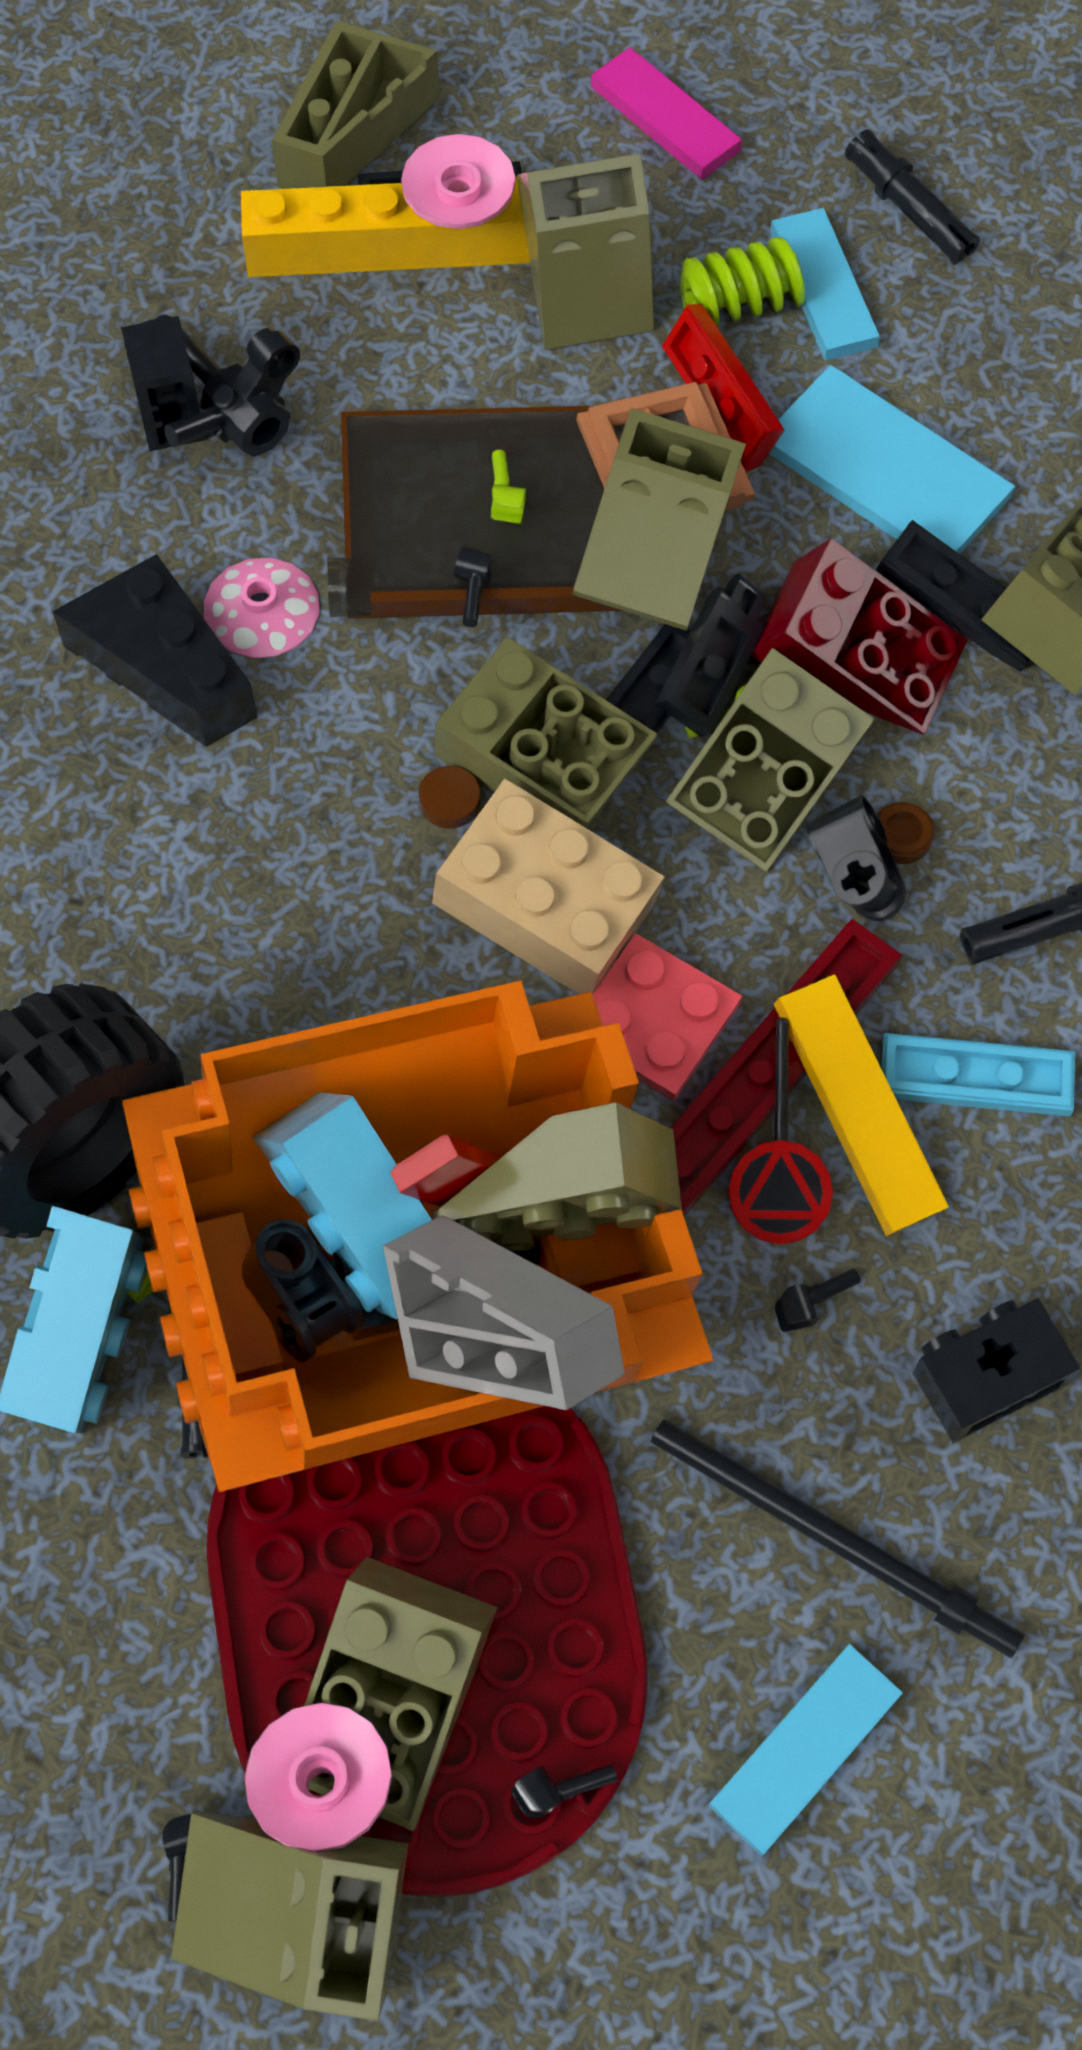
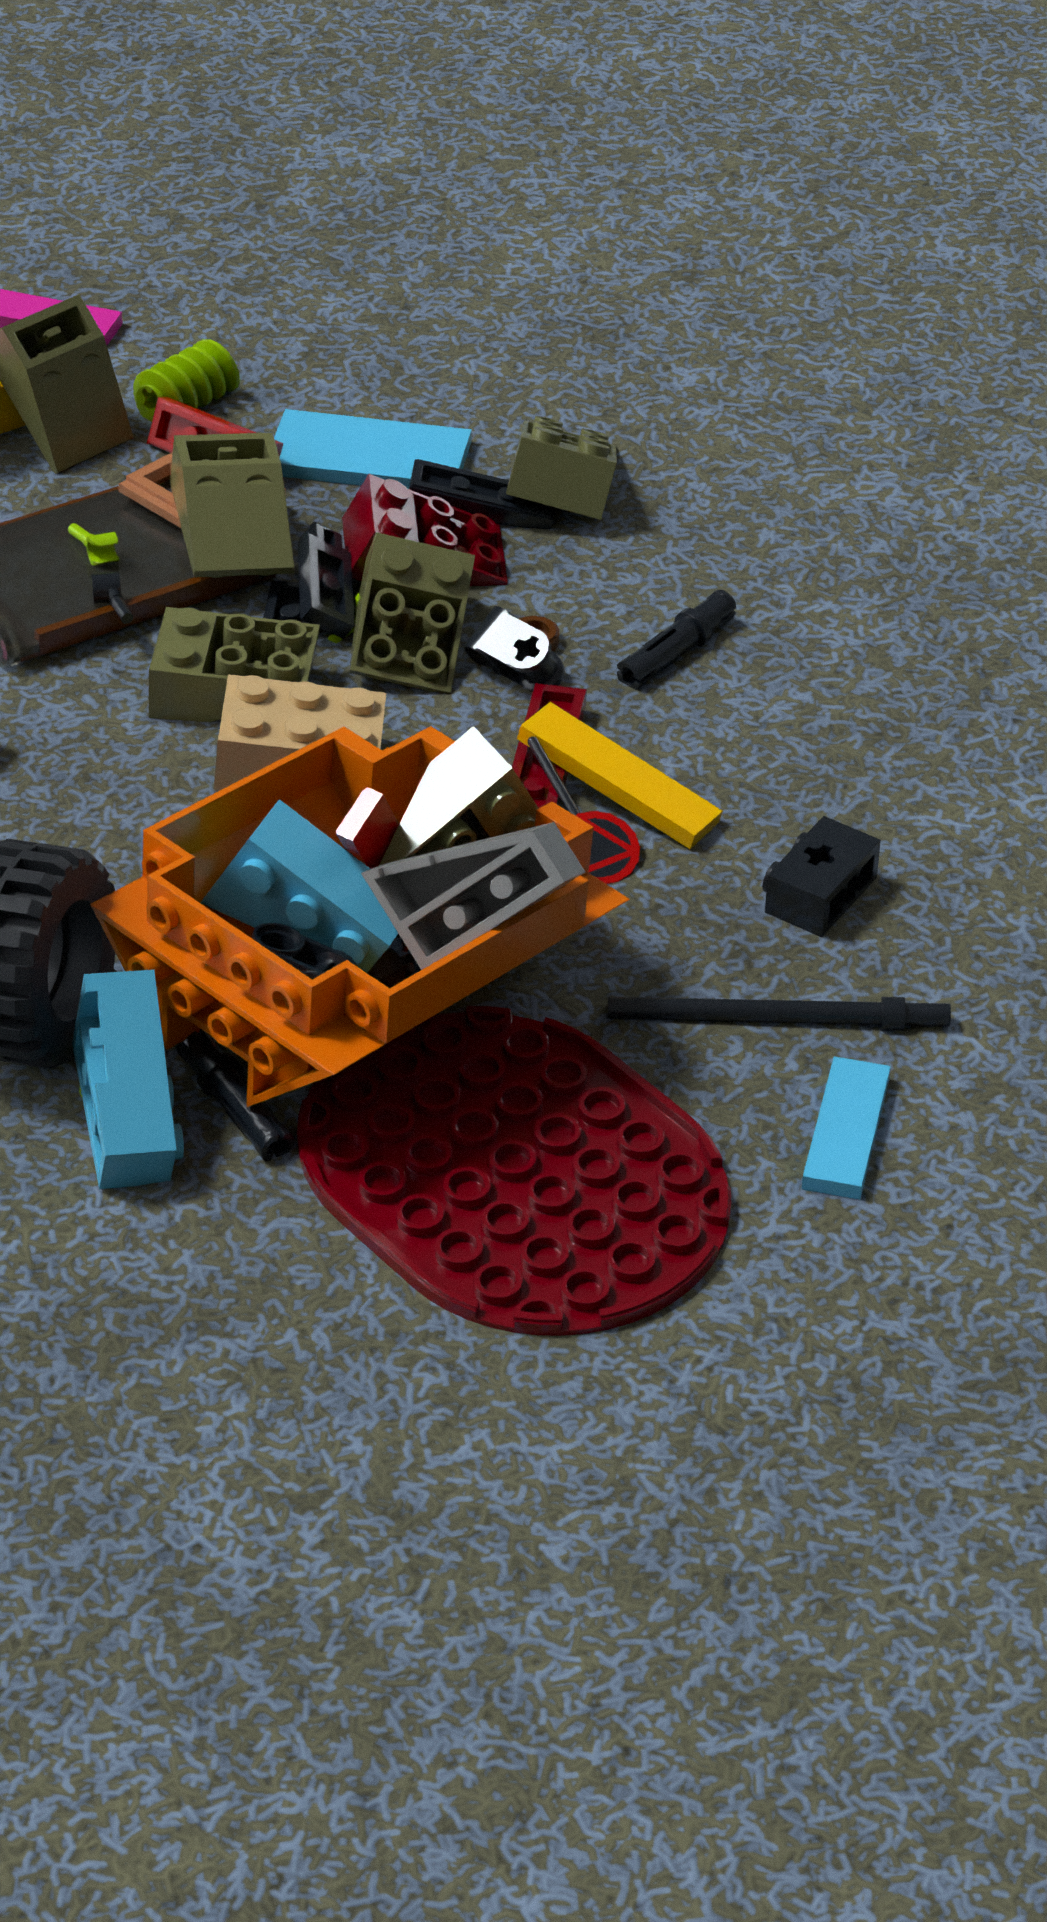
camera: 30 degrees left, 25 degrees down
black hand [162,1814,191,1921] -> none
olive slope [171,1810,409,2021] -> none
bright pink dish [244,1703,392,1851] -> none
olive slope [305,1557,497,1831] -> none
reddish brown tile [419,766,480,829] -> none
black hand [511,1764,617,1819] -> none
medium azure tile [770,208,880,361] -> none
black hand [775,1269,861,1332] -> none
black pin [844,129,980,265] -> none
medium azure tile [880,1033,1075,1117] -> none

